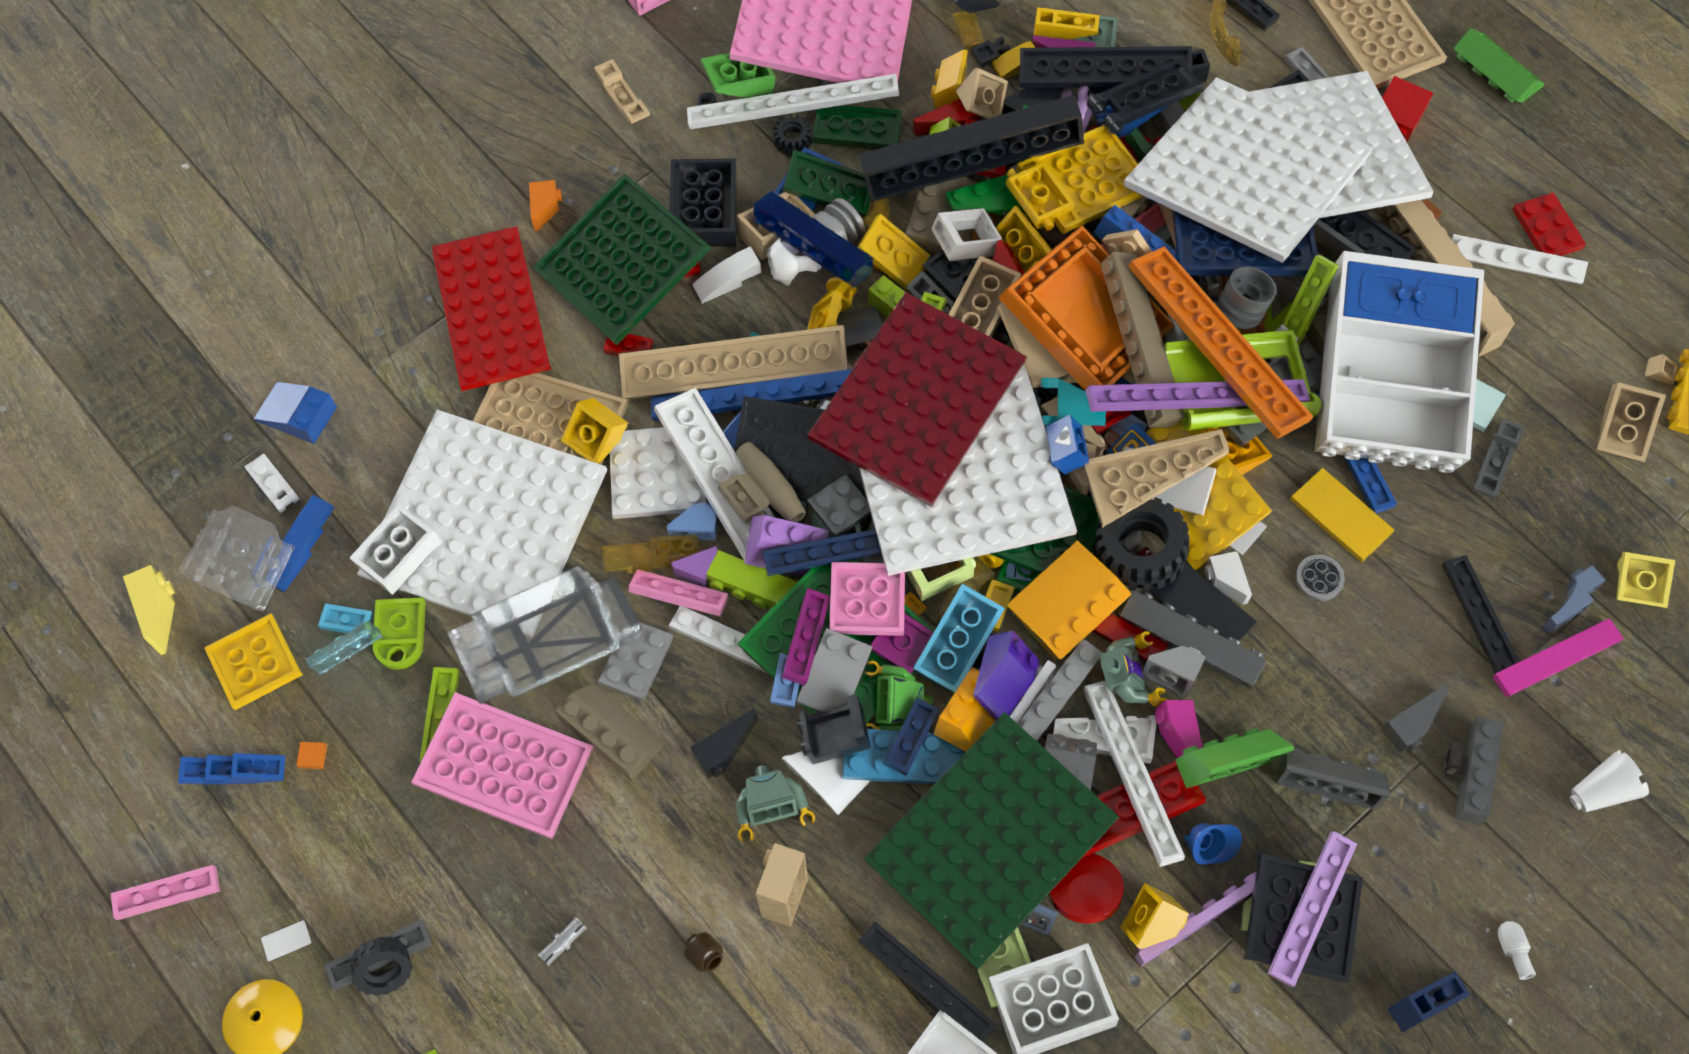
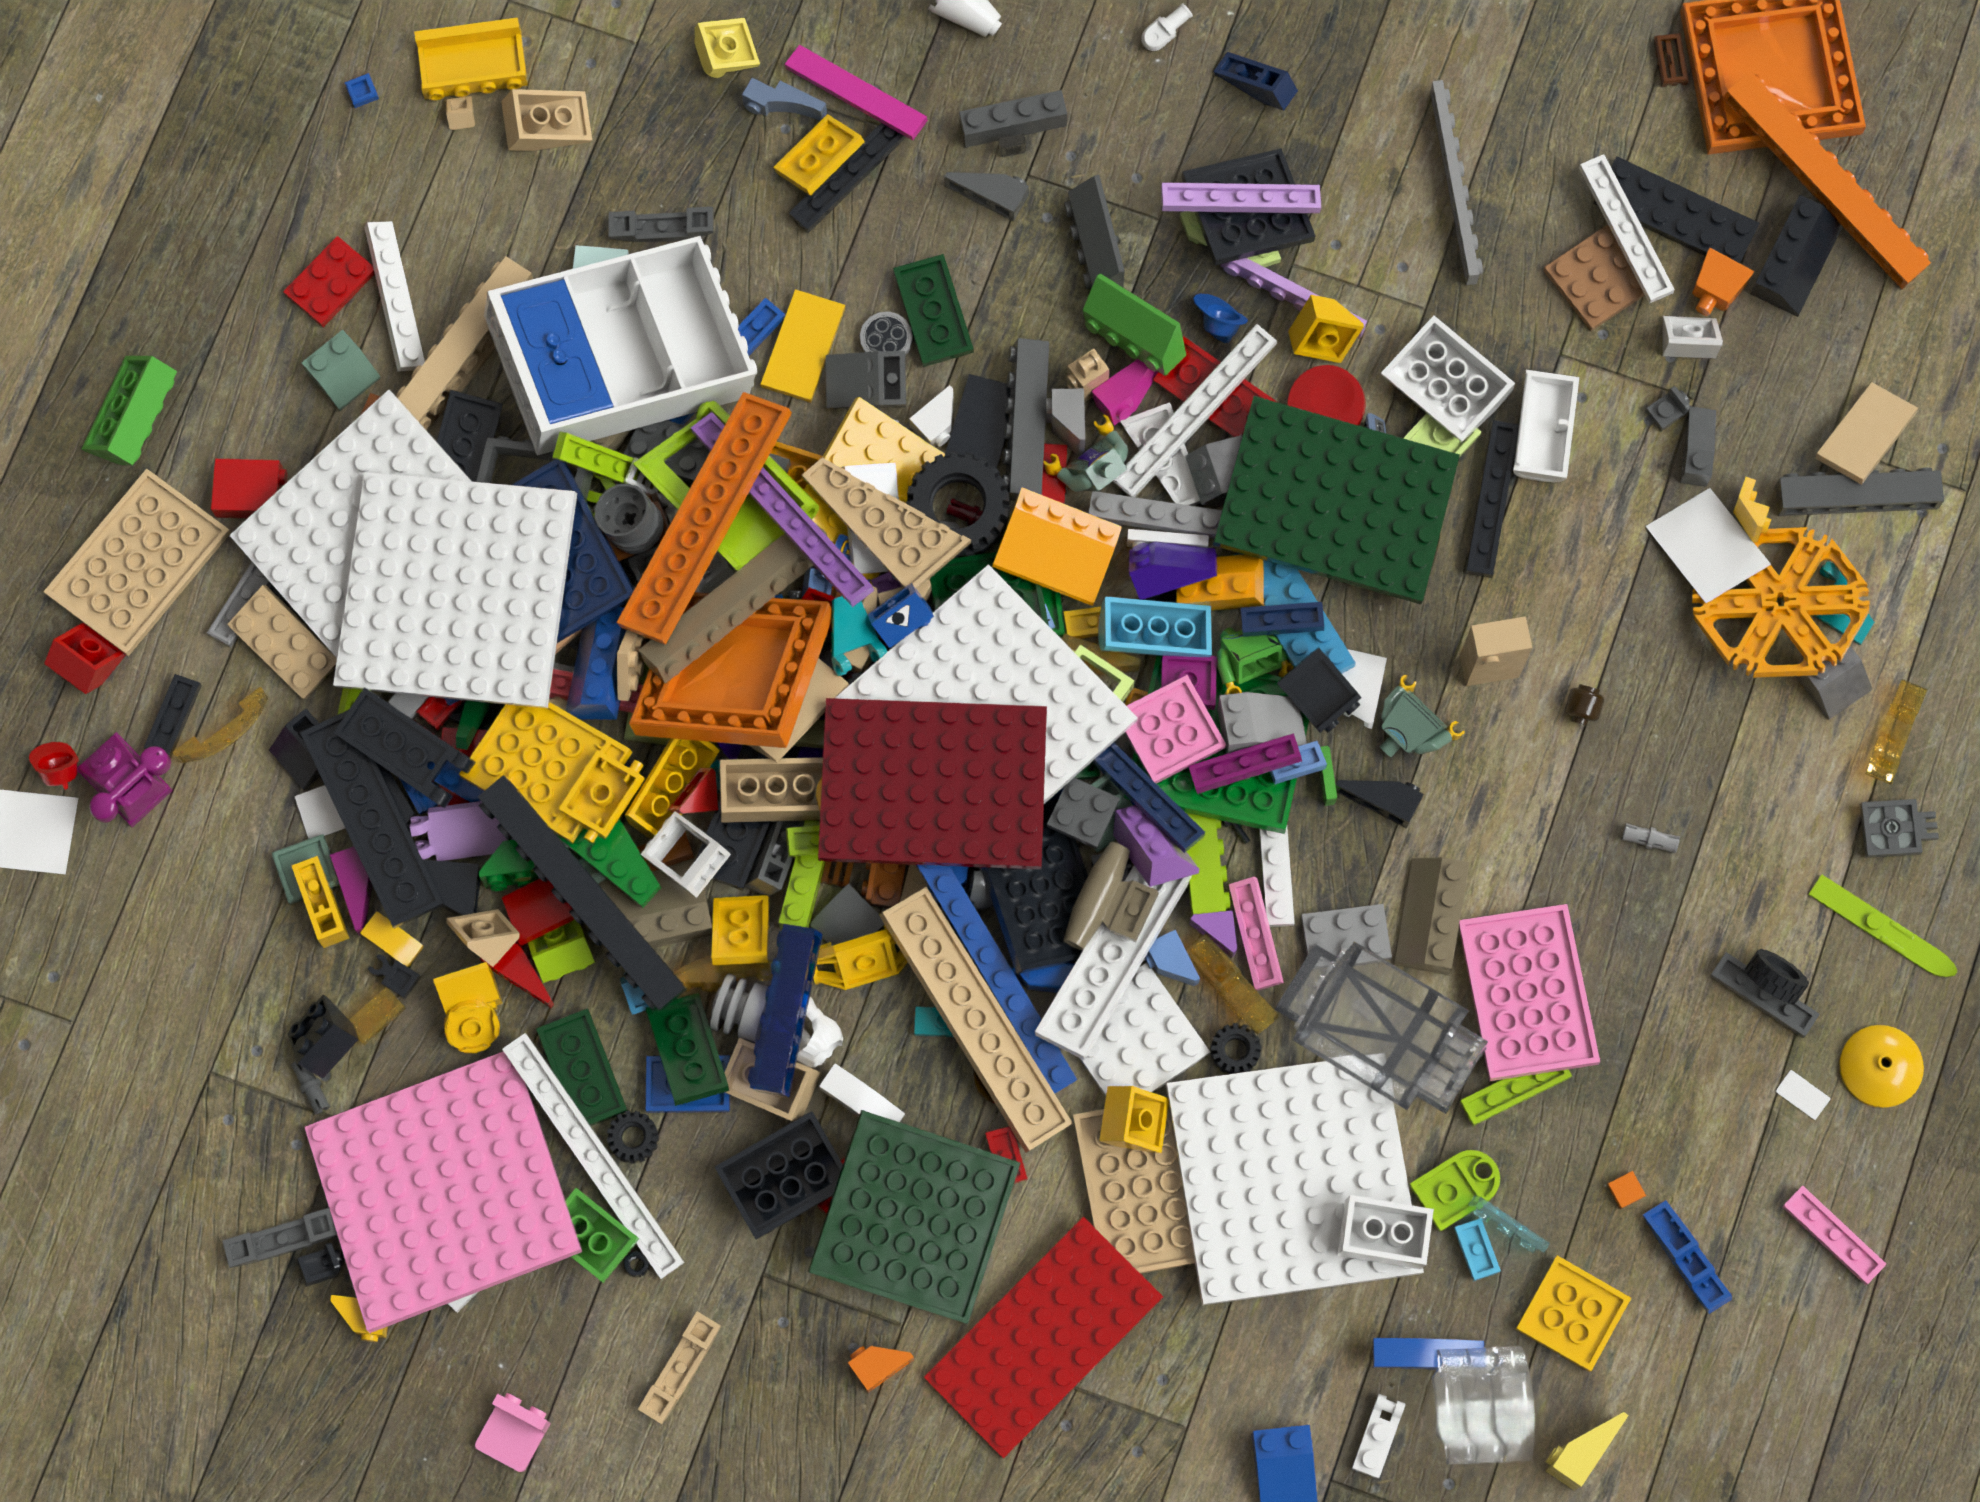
camera: 120 degrees left, 10 degrees up
none -> tan plate [227,585,337,699]
none -> sand green slope [302,330,381,411]
none -> yellow tile [444,1000,500,1053]
none -> yellow plate [773,114,864,196]
none -> dark grey slope [826,351,907,409]
none -> dark green plate [893,254,974,367]
none -> tan brick [1066,349,1109,403]
none -> black tyre [1210,1023,1261,1074]
none -> bright green tile [1319,746,1337,806]

